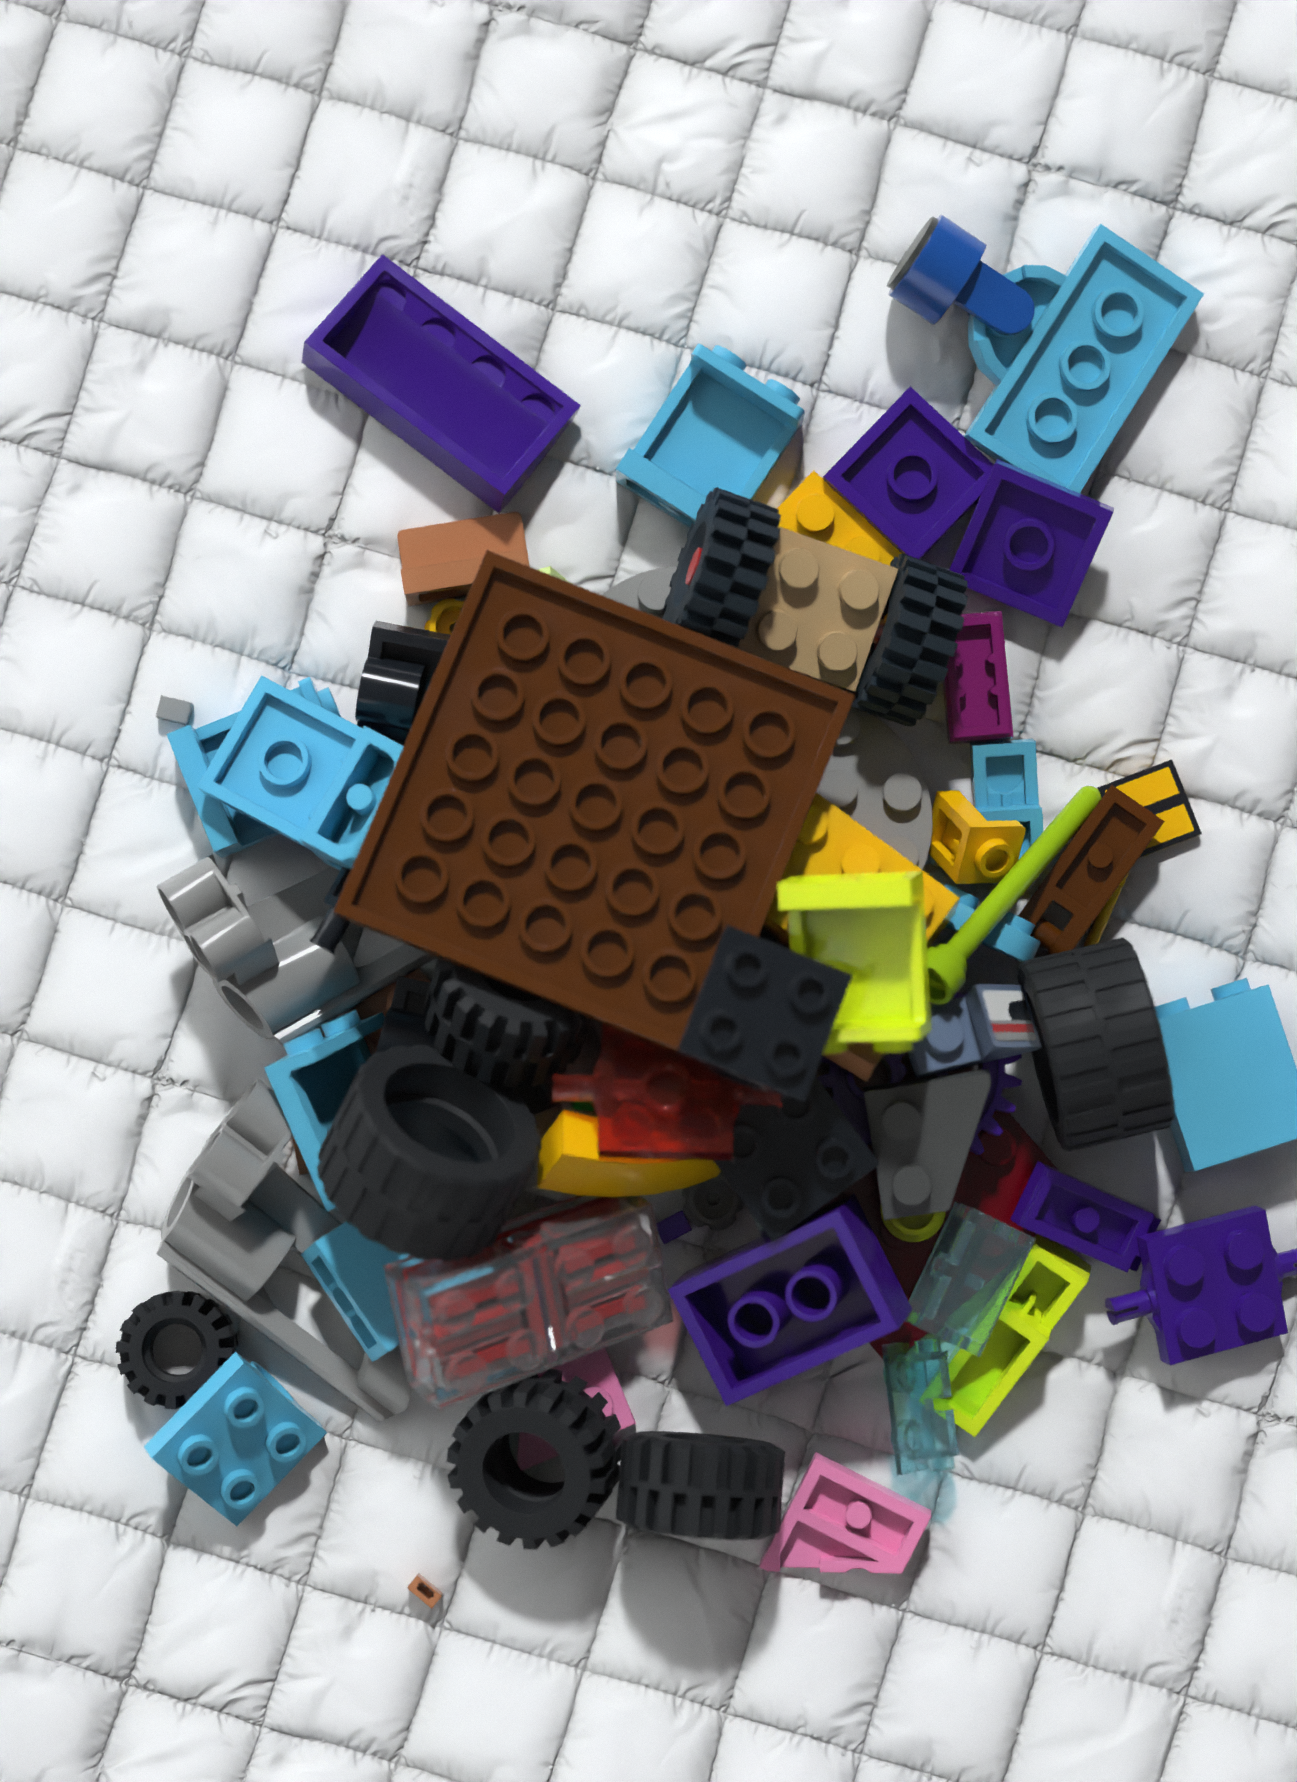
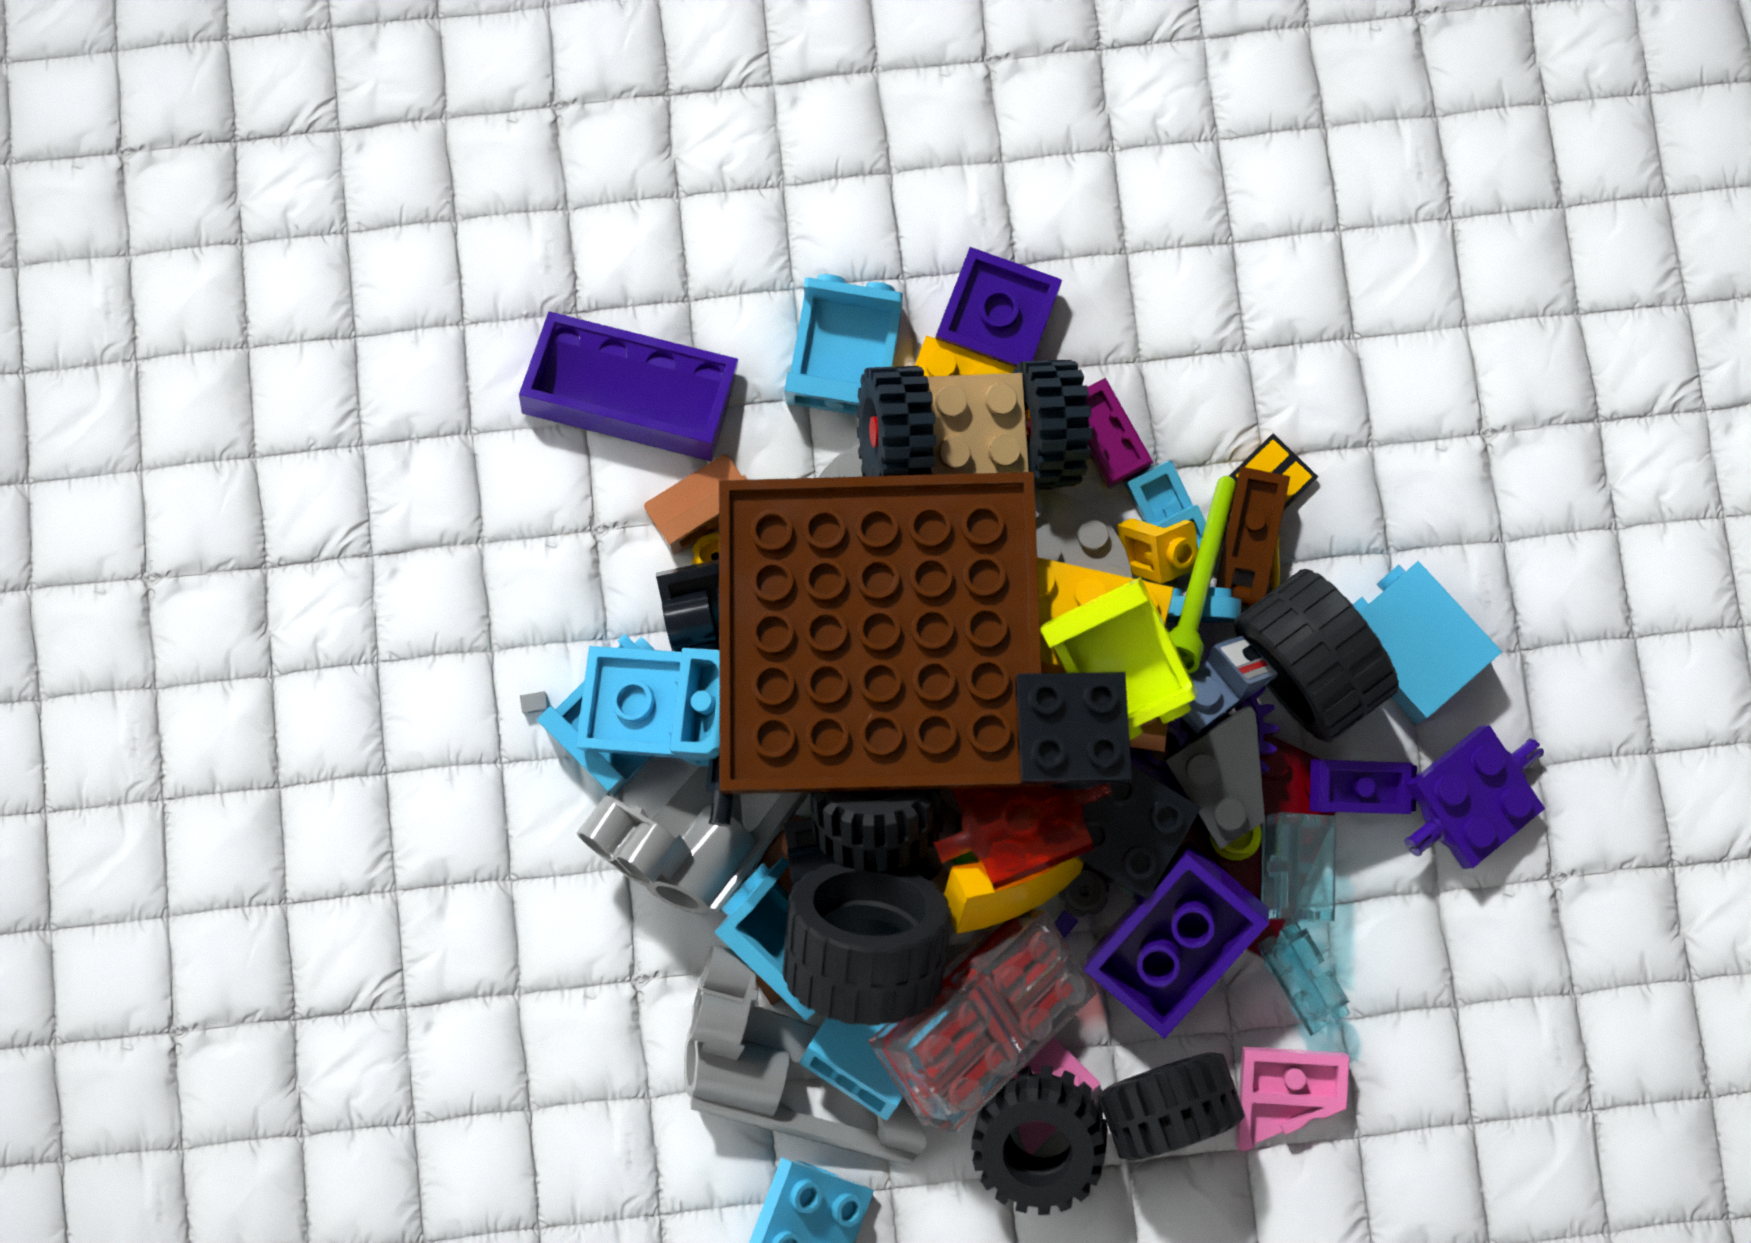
camera: 20 degrees left, 5 degrees down
black tyre [116,1290,238,1409] -> none
medium azure plate [887,214,1204,493] -> none
neon yellow slope [922,1234,1092,1437] -> none
dark purple plate [949,459,1114,628] -> none

